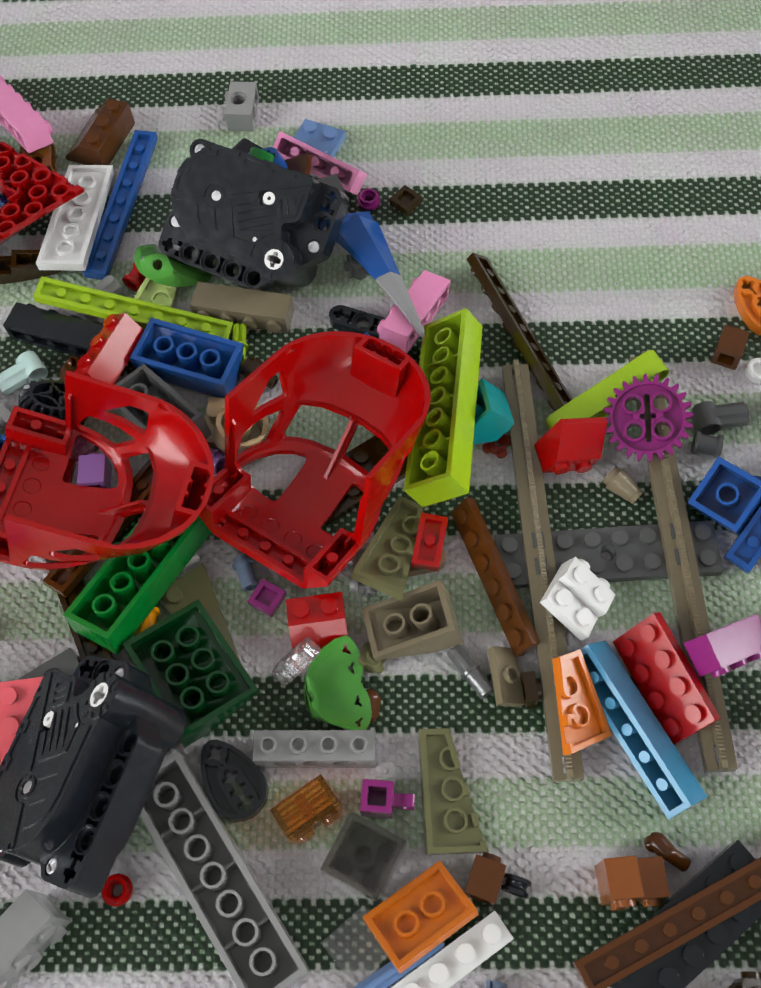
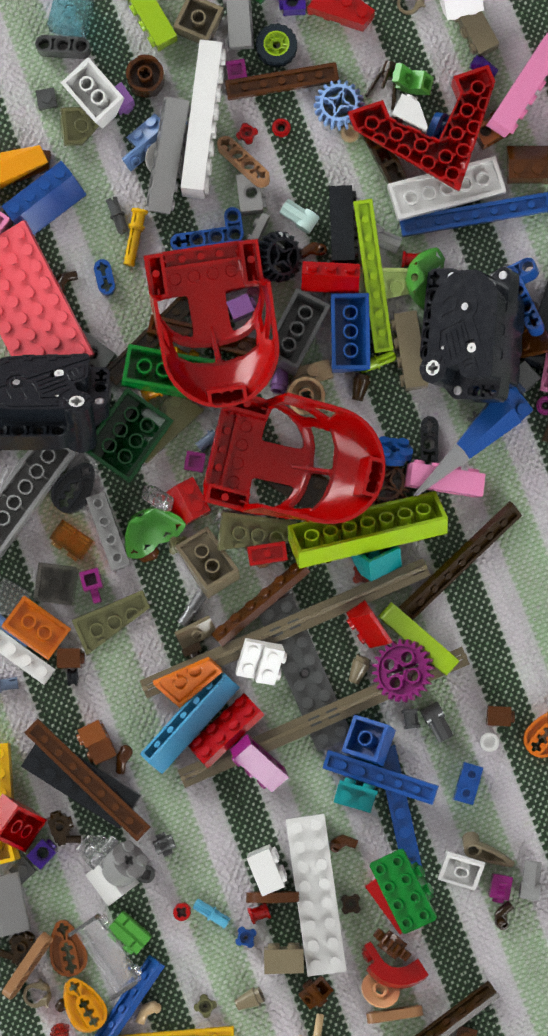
camera: 70 degrees right, 20 degrees up
green tile [249,147,274,162] -> none

